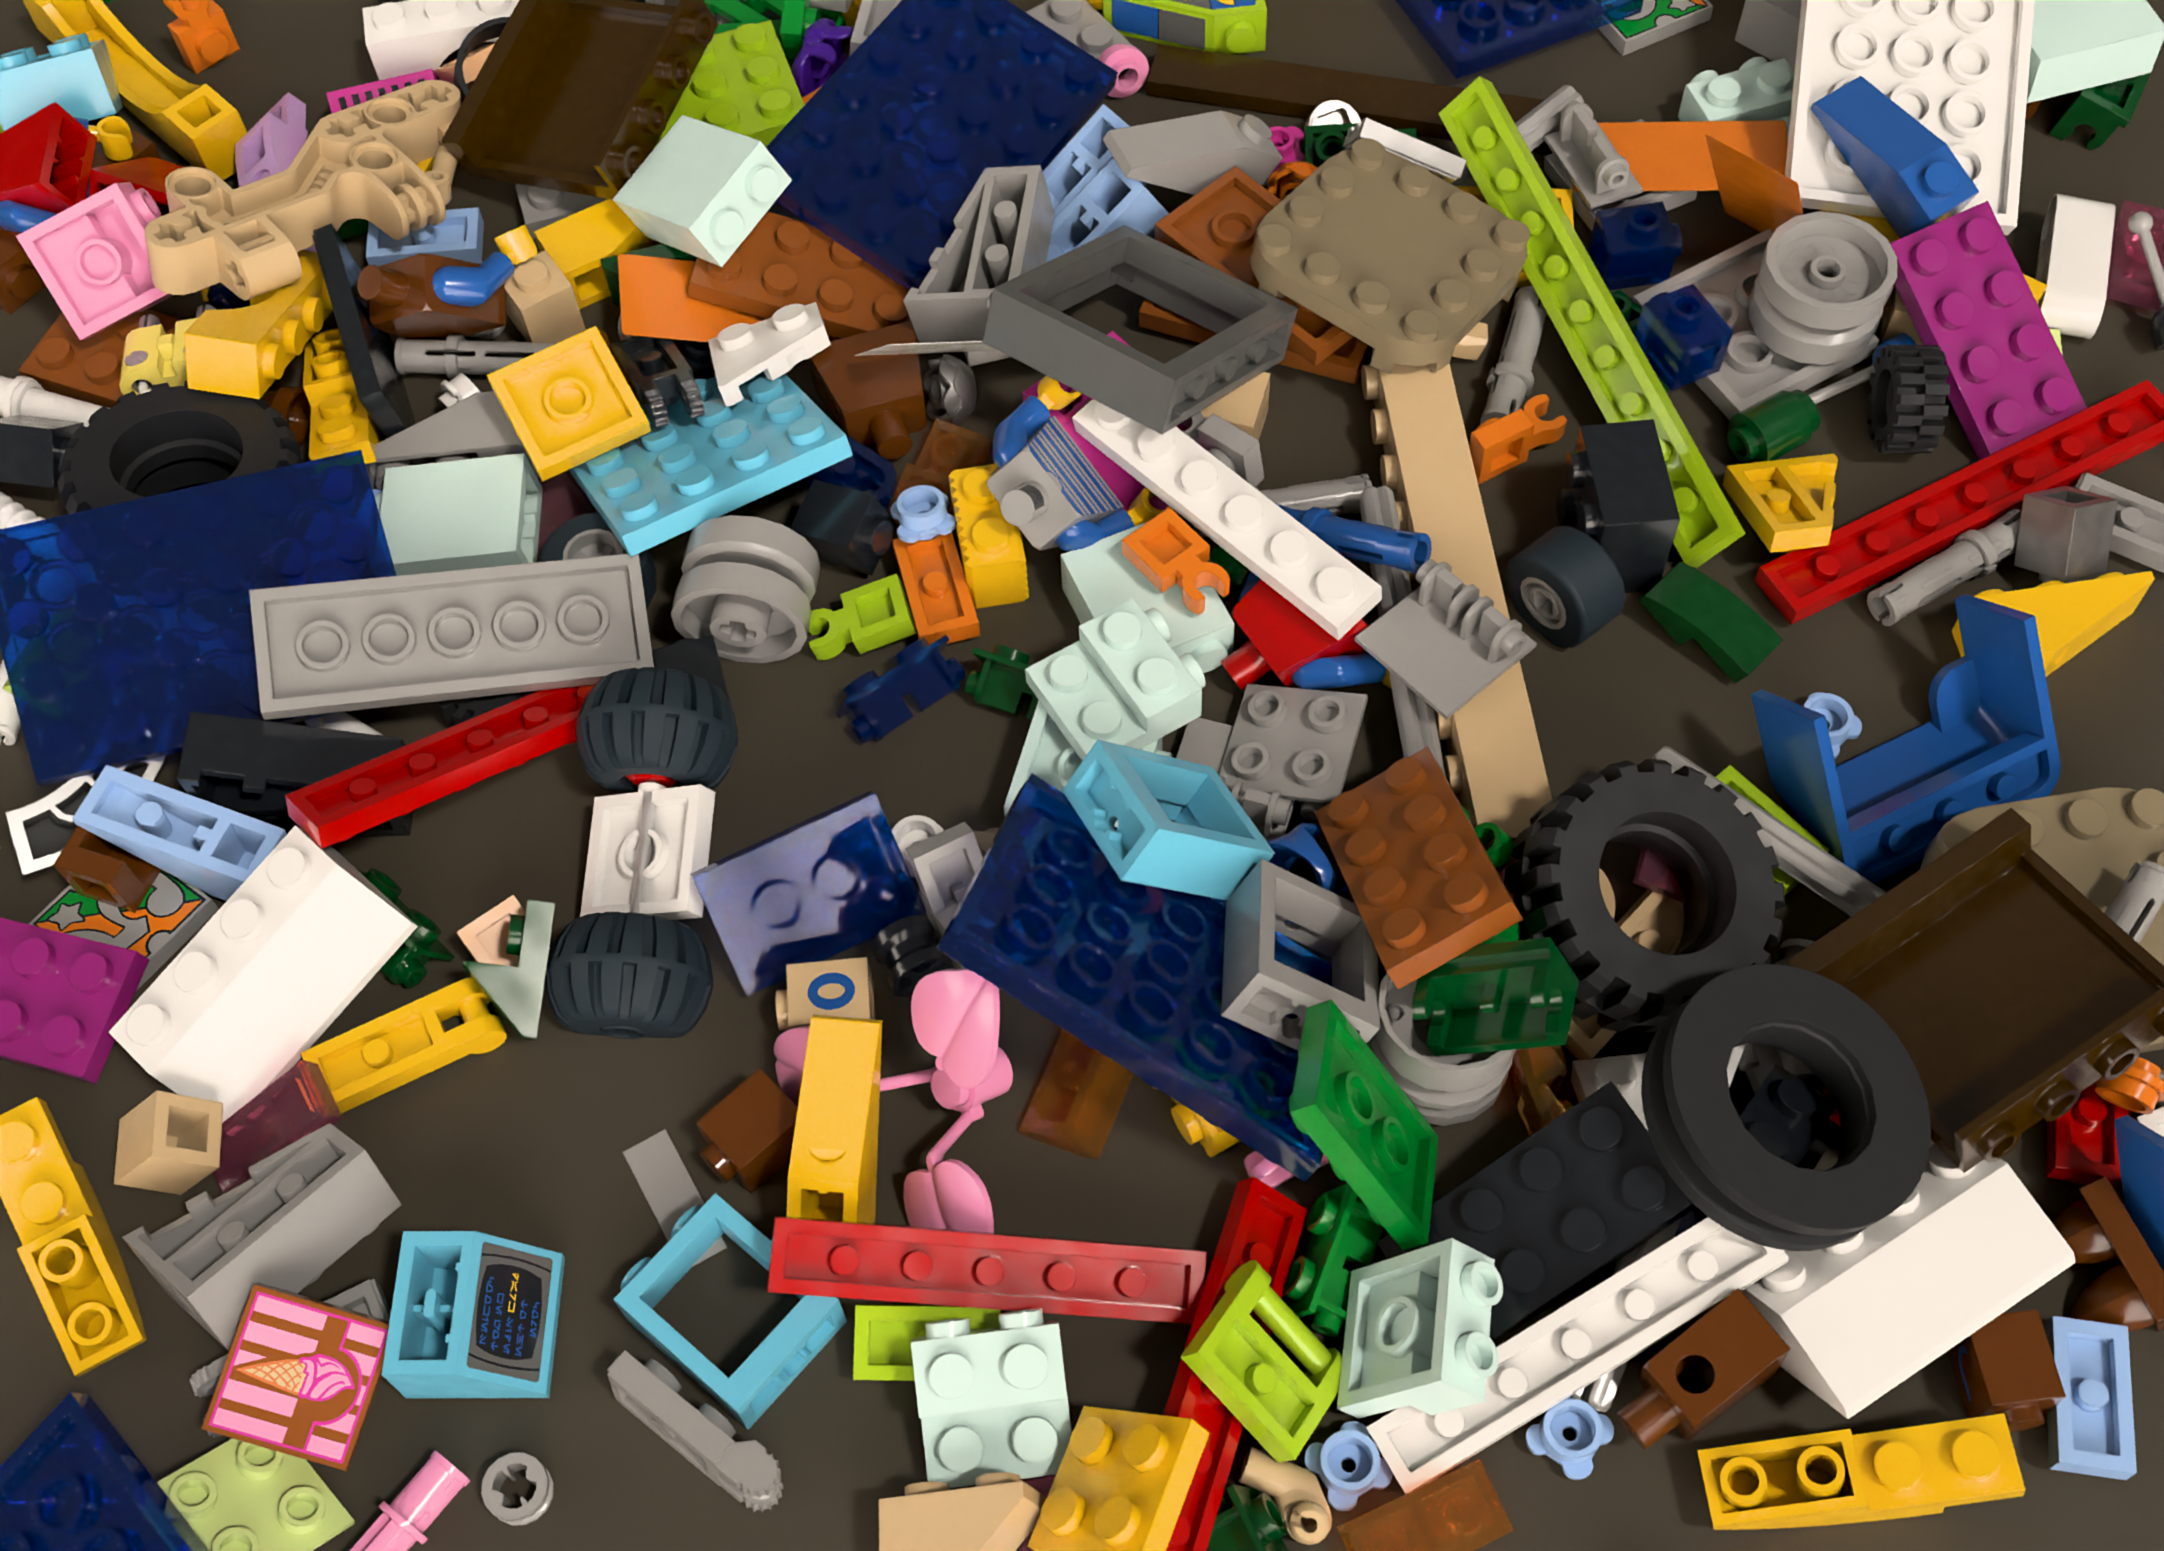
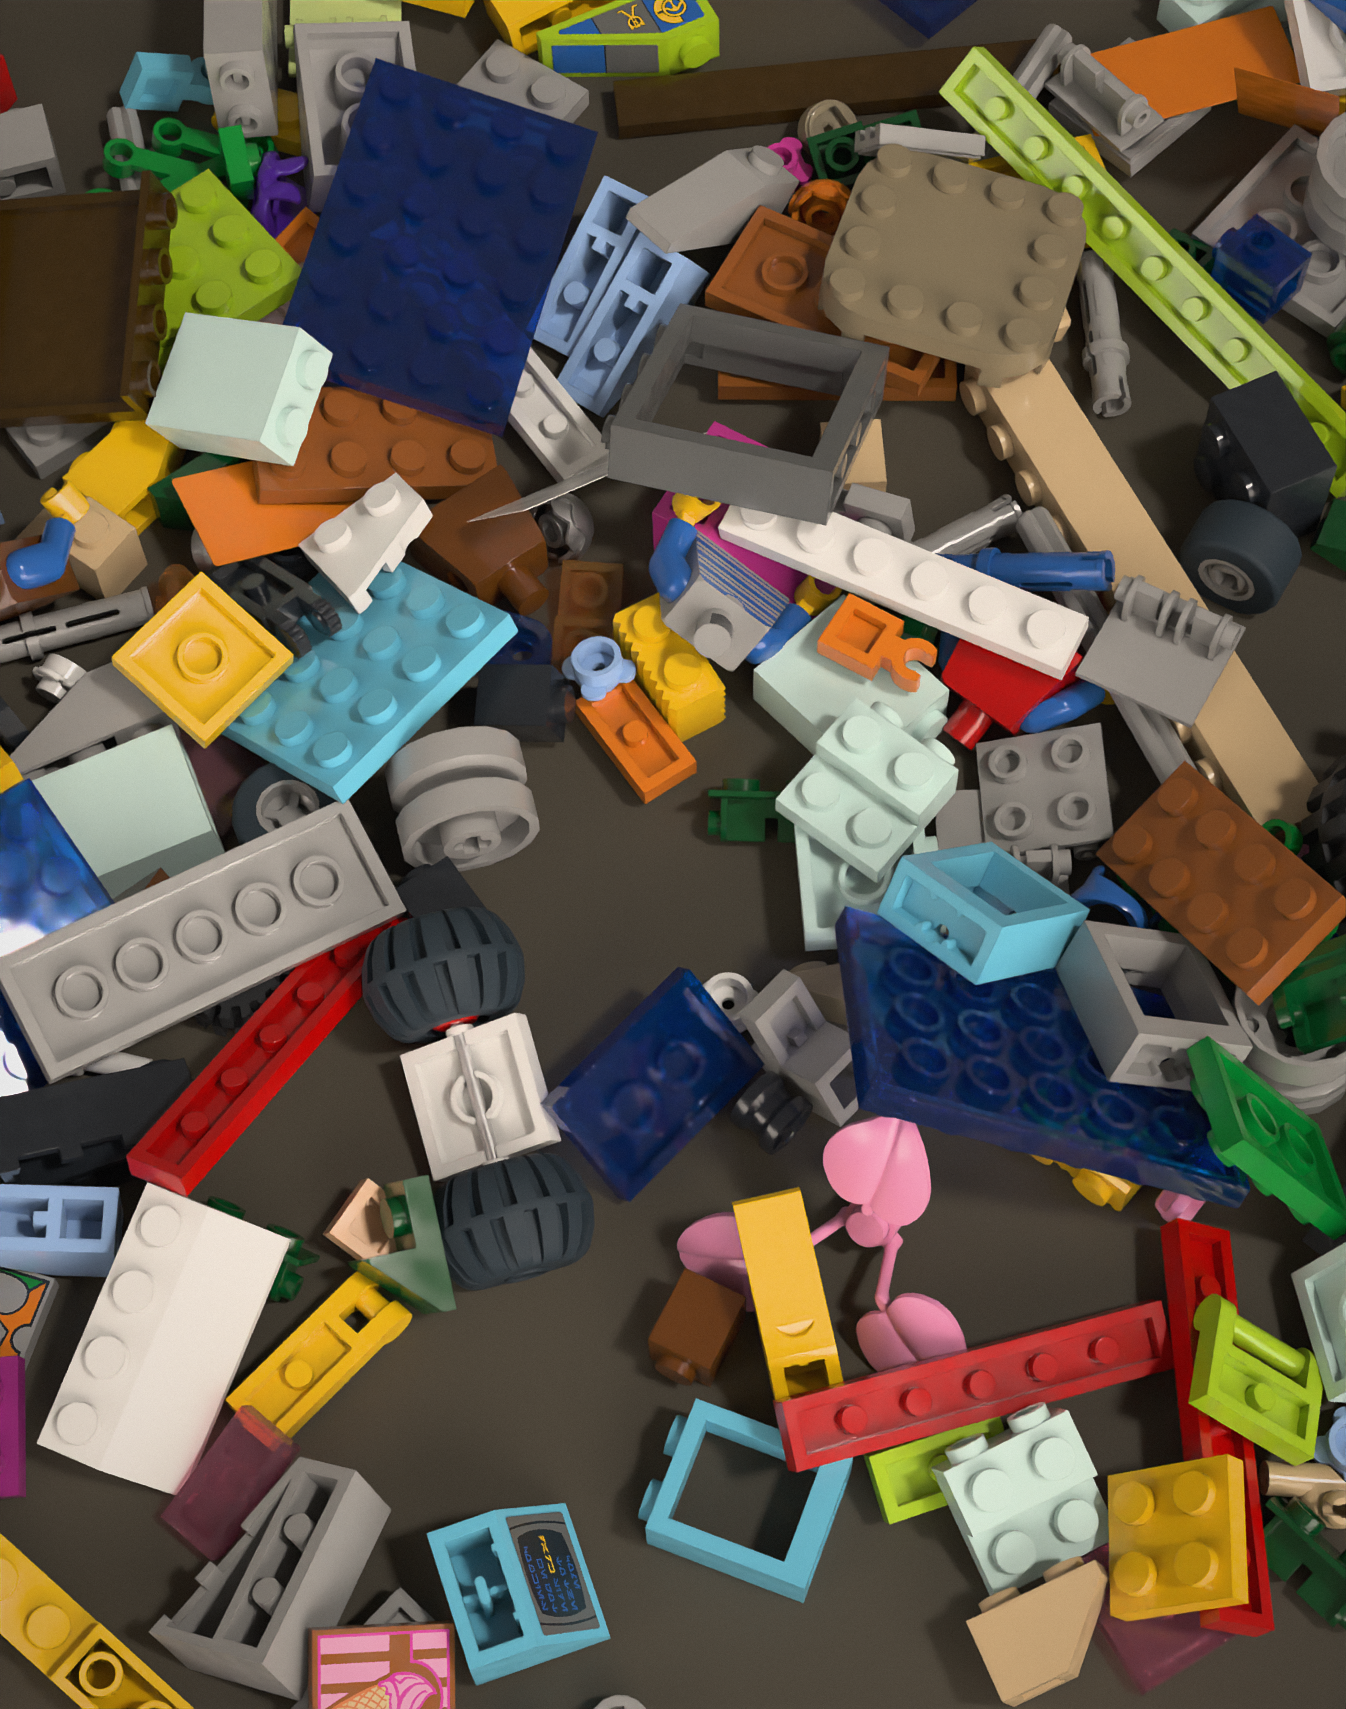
camera: 20 degrees left, 5 degrees up
tan brick [114,1090,223,1195] -> none
light grey hinge [607,1350,783,1513] -> none
light grey sticker [623,1129,727,1267] -> none
tan brick [776,957,876,1031] -> none
lime plate [809,573,917,661] -> none
clear blue hinge [836,635,966,743] -> none
light grey wedge [903,165,1055,343] -> none
clear orange slope [1019,1013,1141,1159] -> none
bright pink plate [1097,44,1149,98] -> none
green hinge [1283,1183,1384,1337] -> none
orange plate [1469,394,1567,485] -> none
clear blue brick [1588,201,1682,291] -> none

